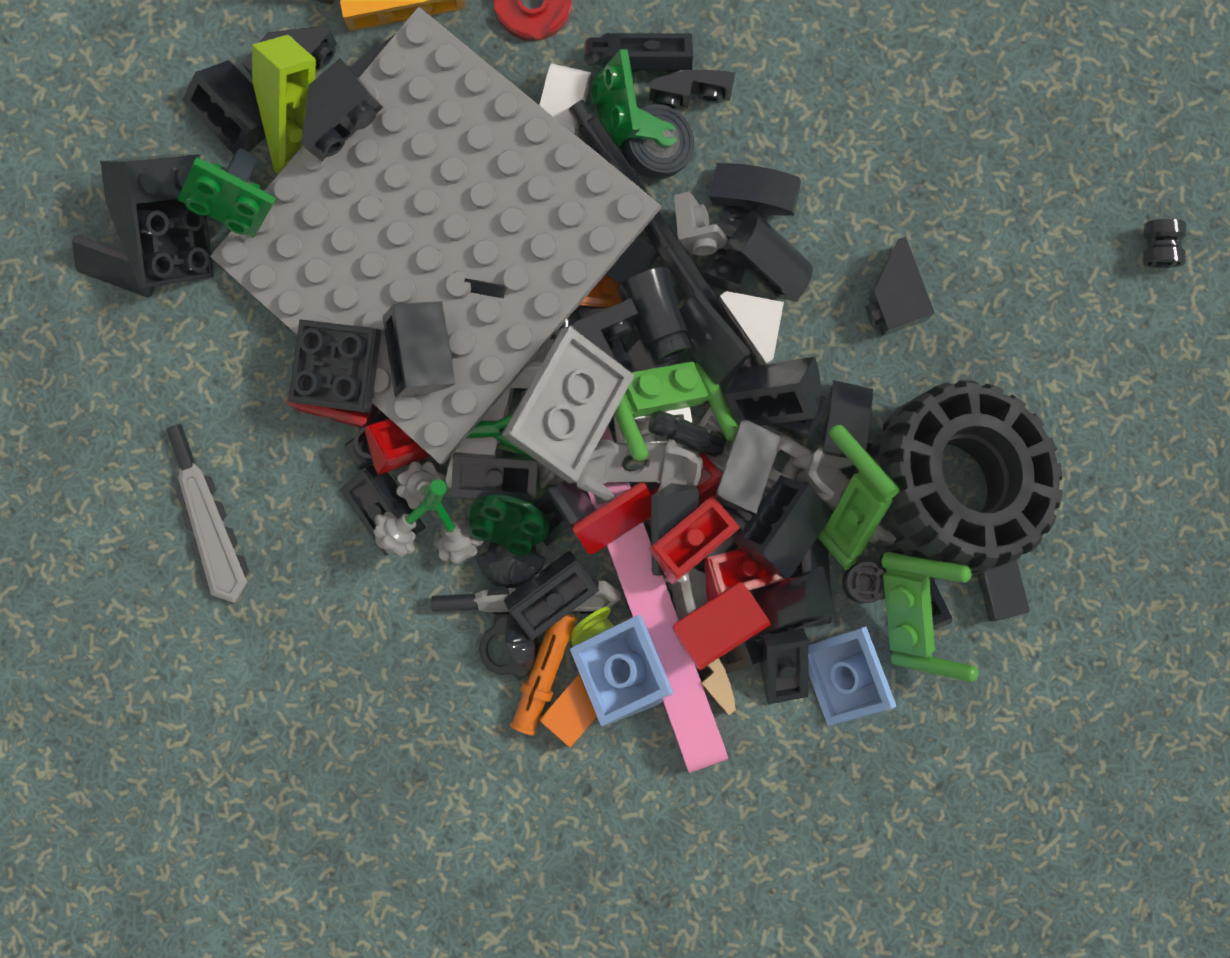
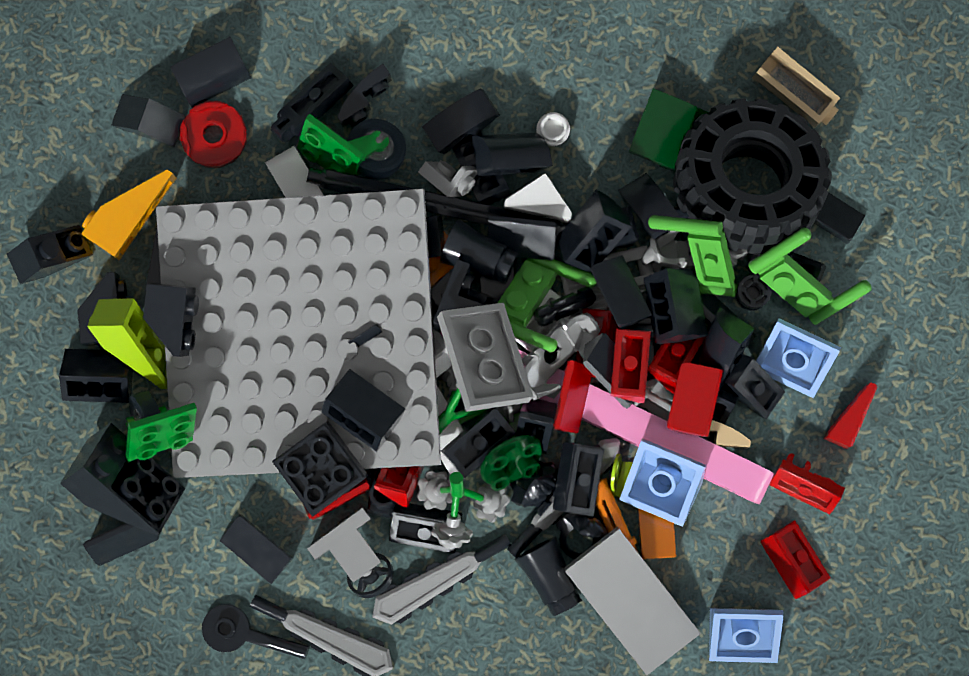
camera: 40 degrees left, 0 degrees up
black slope [866,237,935,336] -> none
none -> black piece [202,604,309,659]
none -> black slope [220,514,293,584]
none -> light grey piece [307,508,394,598]
none -> light grey sword [372,534,511,625]
none -> black plant [514,537,582,616]
none -> white plate [536,112,570,146]
none -> light grey tile [563,527,701,675]
none -> dark green slope [628,88,709,172]
none -> light blue slope [709,608,783,663]
none -> tan window [752,47,840,128]
none -> red slope [760,520,831,599]
none -> red plate [769,453,845,515]
none -> red slope [823,382,878,449]

